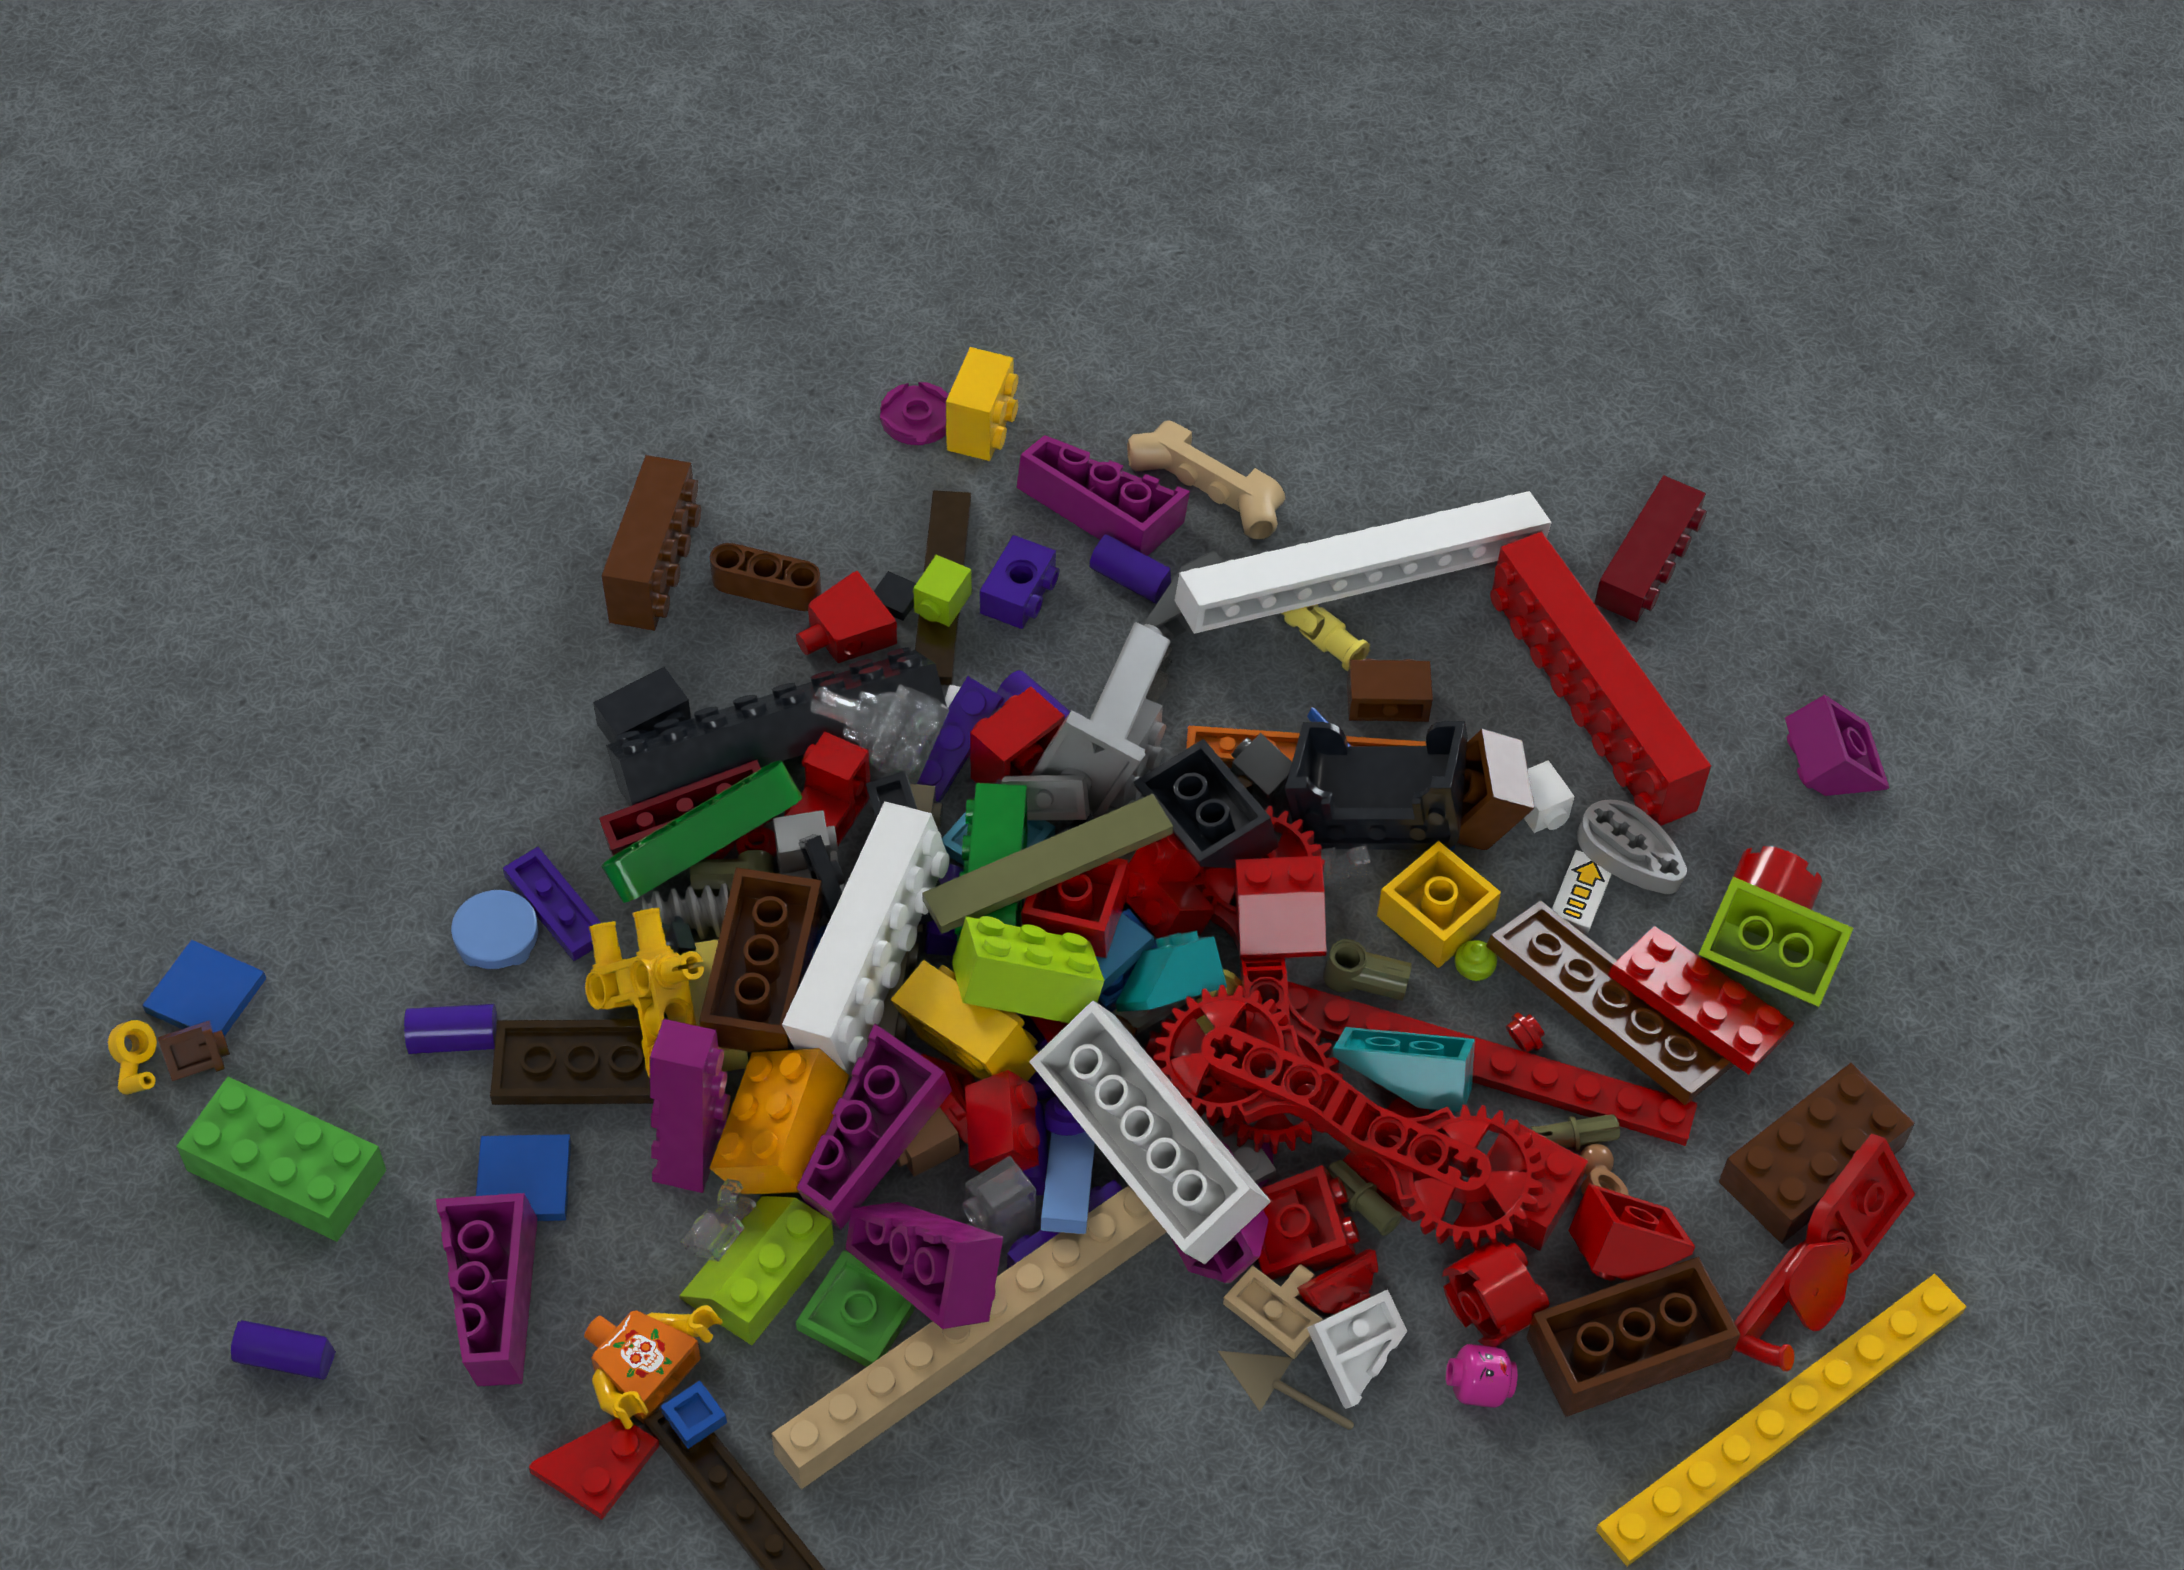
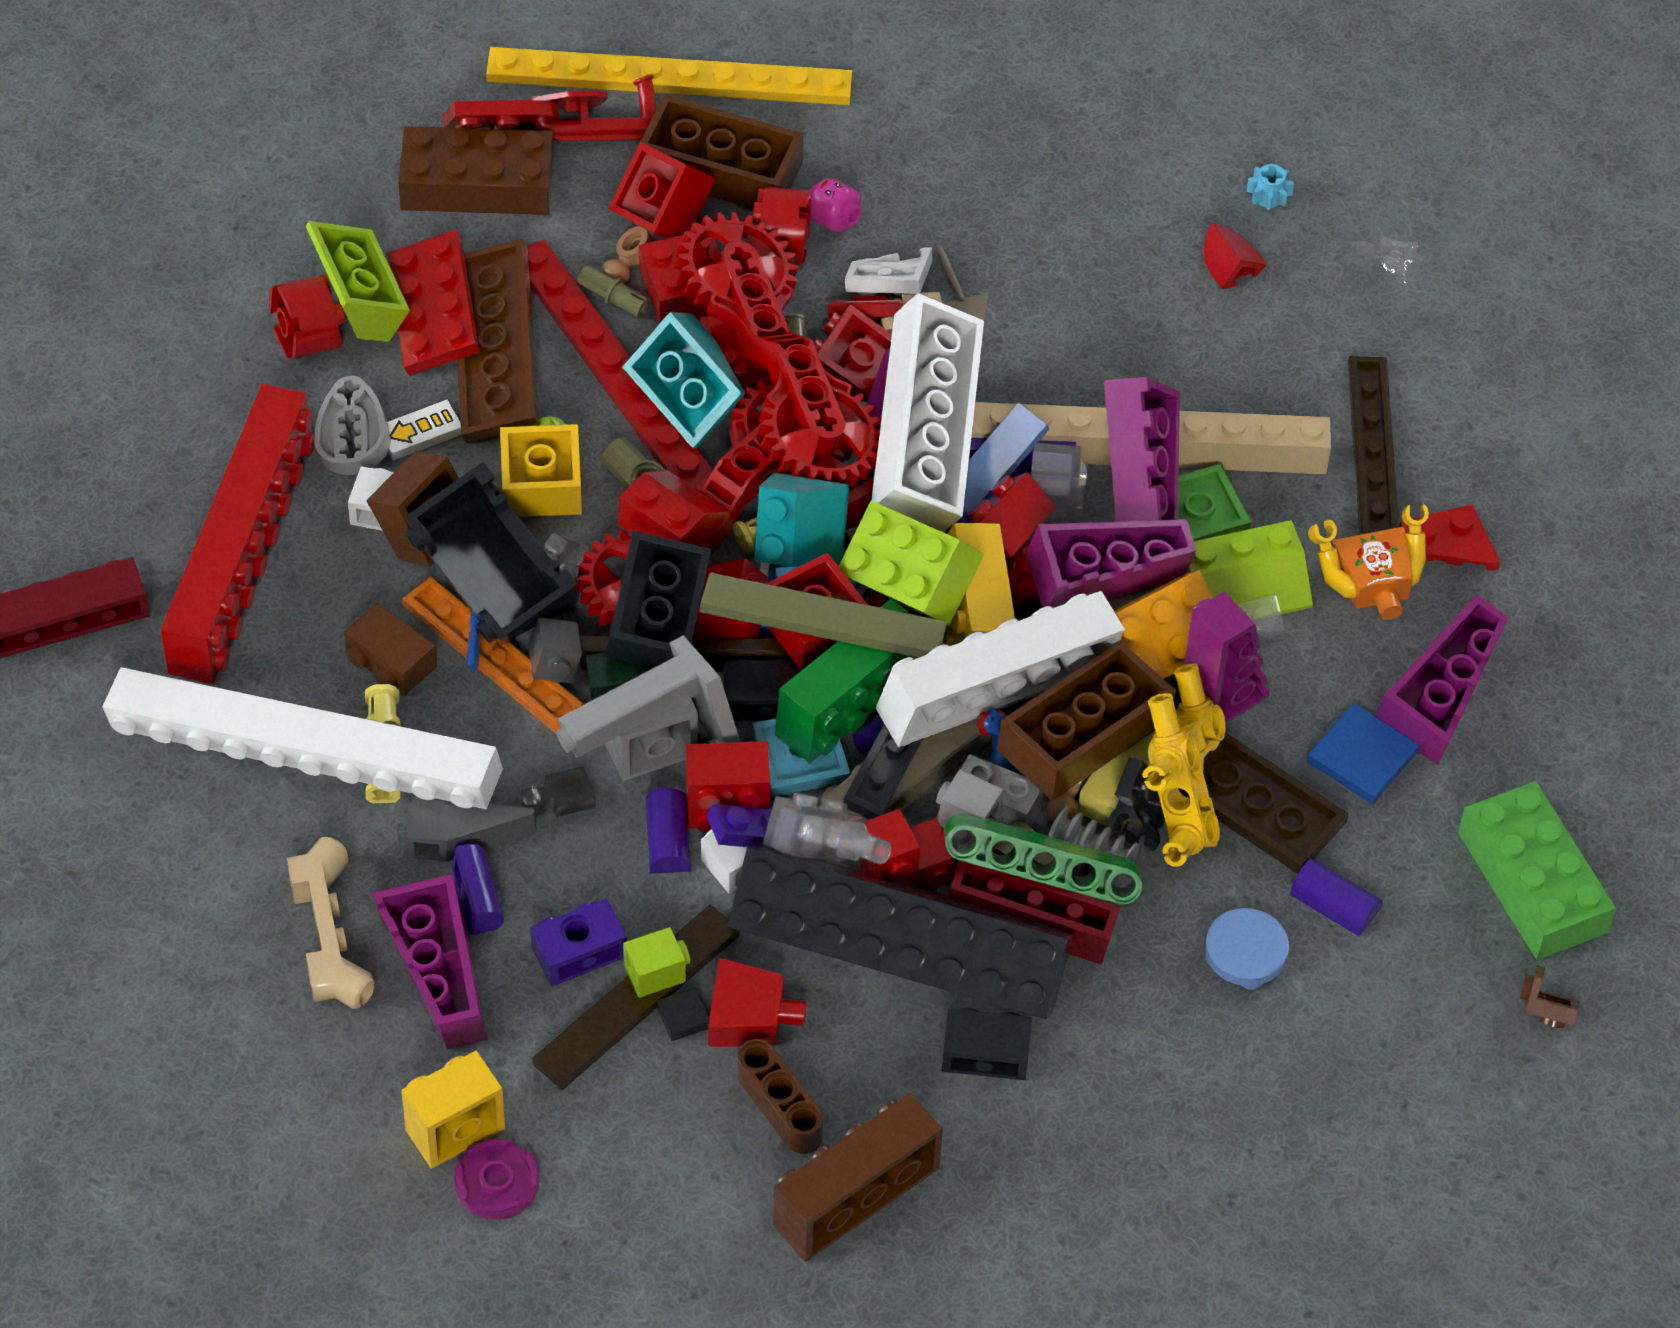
camera: 140 degrees left, 0 degrees up
yellow plate [108,1020,157,1095] -> none
blue tile [142,940,266,1037] -> none
dark purple brick [231,1320,336,1380] -> none
dark purple plate [503,847,601,961] -> none
blue plate [661,1381,727,1449] -> none
black plate [798,834,845,919] -> none
light grey plate [1001,775,1090,820] -> none
red plate [1506,1012,1545,1052] -> none
magenta slope [1785,694,1890,796] -> none

